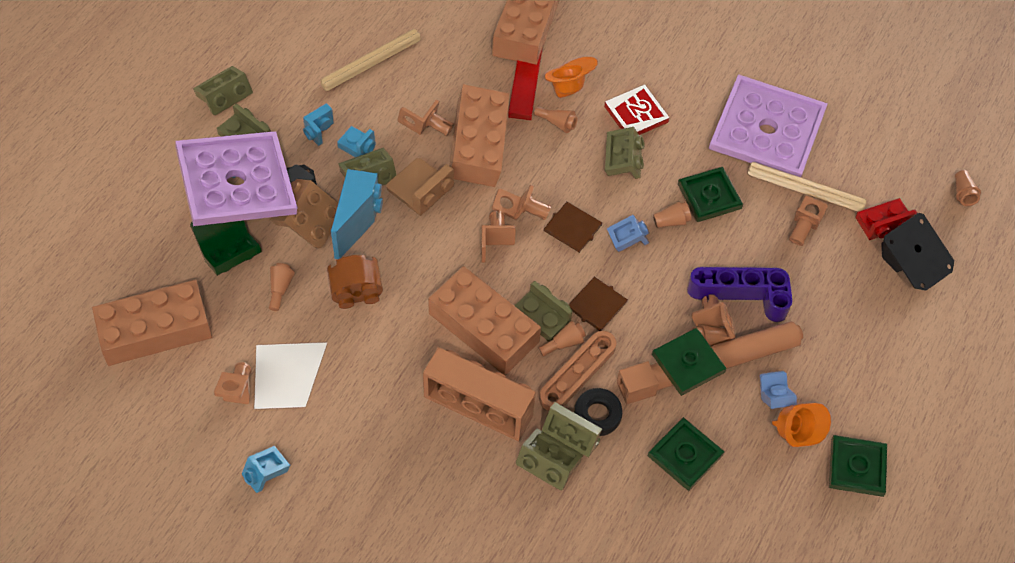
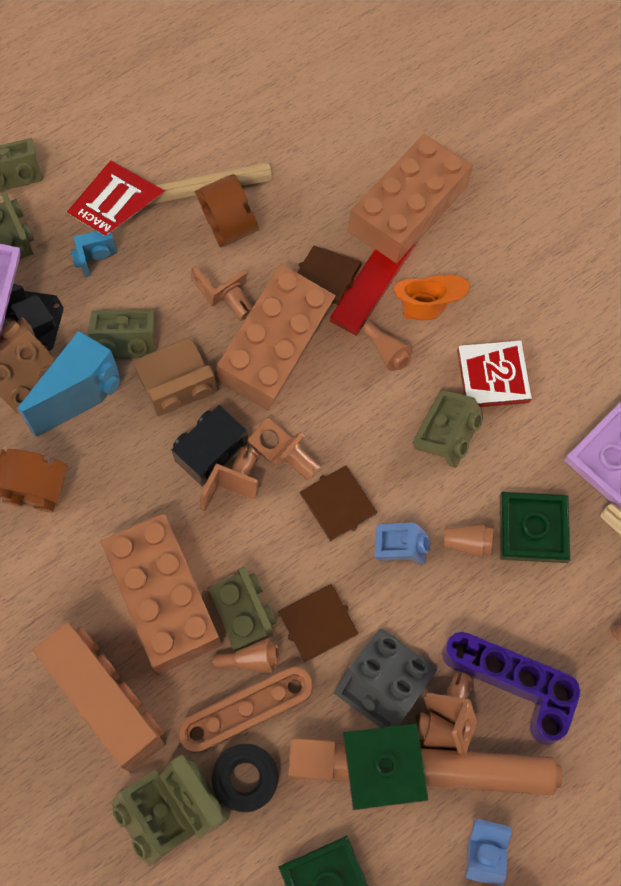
camera: 25 degrees right, 10 degrees up
dark azure bracket [337,126,376,157] -> none
none -> red sticker [67,160,165,236]
none -> black brick [171,405,248,486]
none -> dark orange brick [194,174,259,247]
none -> reddish brown piece [297,245,361,305]
none -> dark grey bracket [334,629,437,728]

